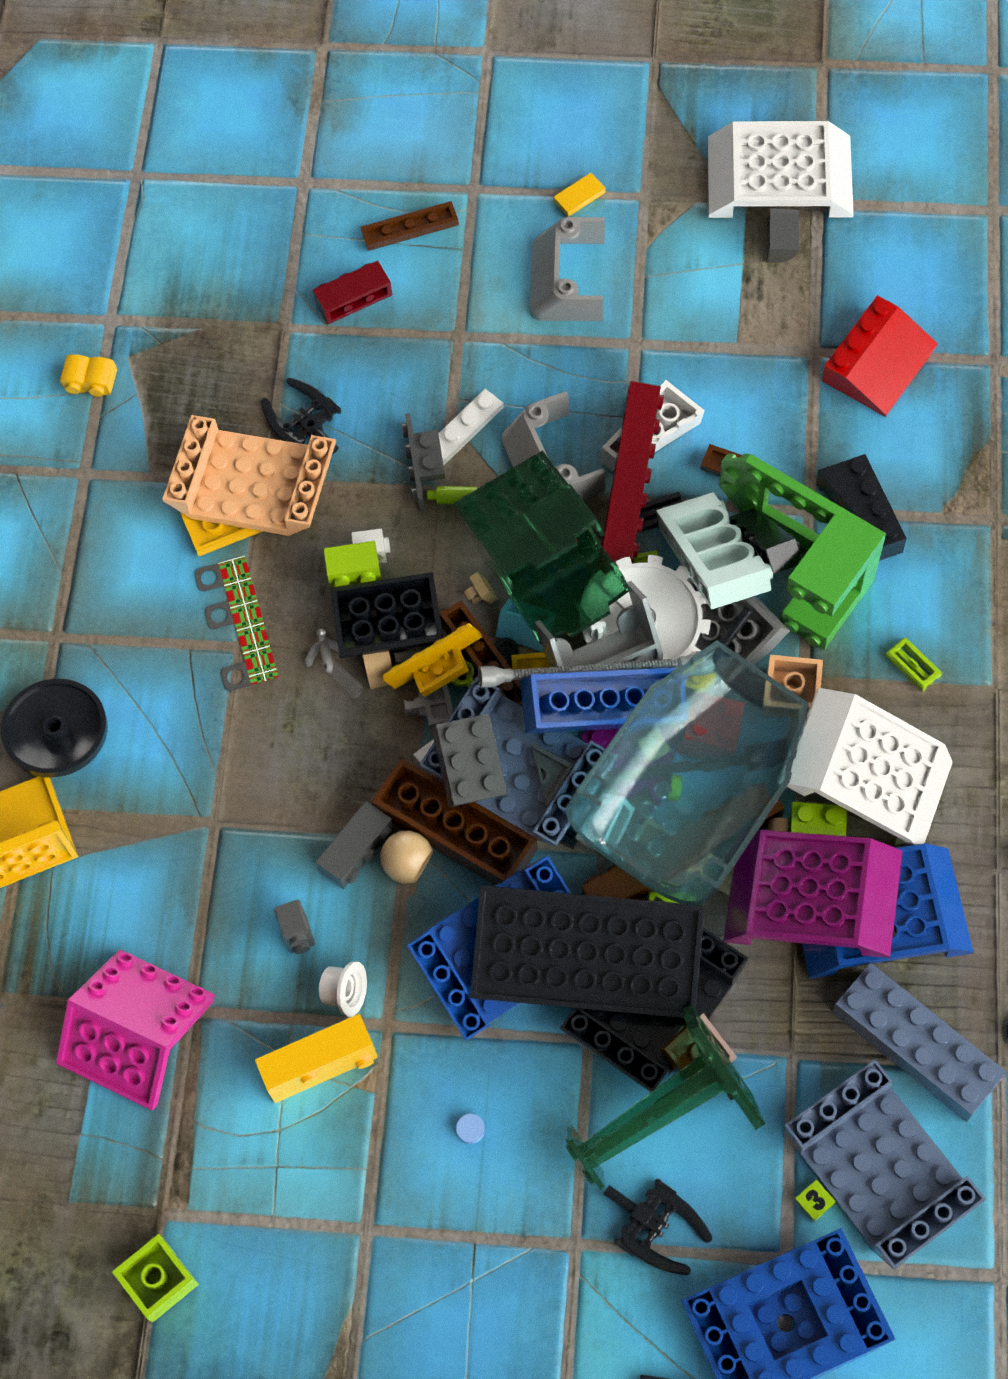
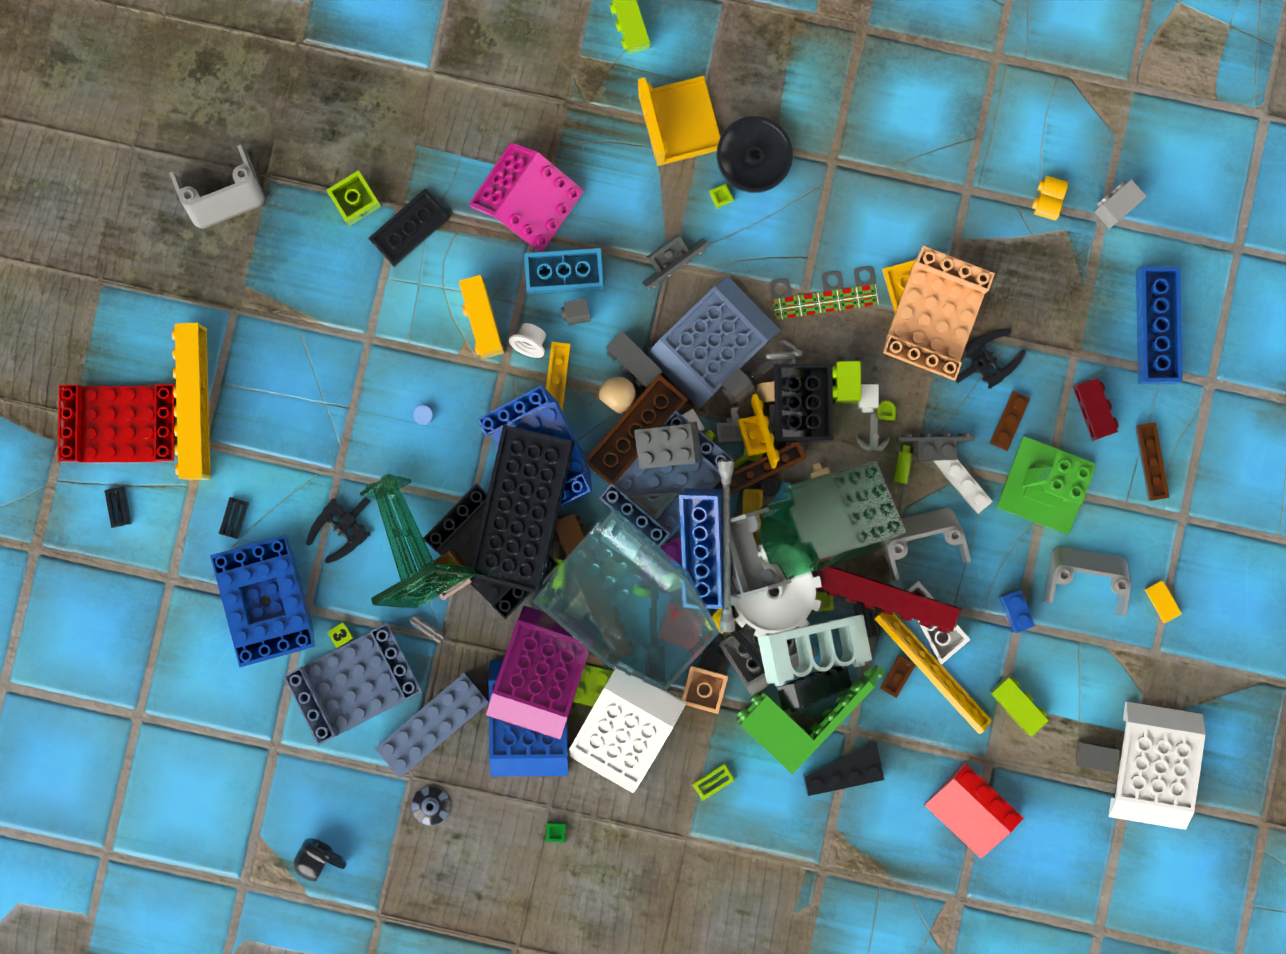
camera: 95 degrees right, 20 degrees up
none -> black tile [368,189,451,267]
none -> light grey axle [410,615,445,643]
none -> dark azure brick [524,248,604,295]
none -> yellow plate [546,342,571,411]
none -> dark grey bracket [642,234,709,290]
none -> sand blue slope [646,276,781,410]
none -> lime tile [709,183,734,209]
none -> dark grey brick [721,368,755,406]
none -> light grey piece [856,413,890,452]
none -> yellow plate [875,611,992,734]
none -> lime tile [876,401,896,421]
none -> reddish brown plate [989,391,1030,451]
none -> lime brick [989,677,1049,736]
none -> bright green piece [996,436,1096,535]
none -> blue brick [999,590,1035,633]
none -> light grey brick [1094,179,1147,229]
none -> blue brick [1136,267,1183,384]

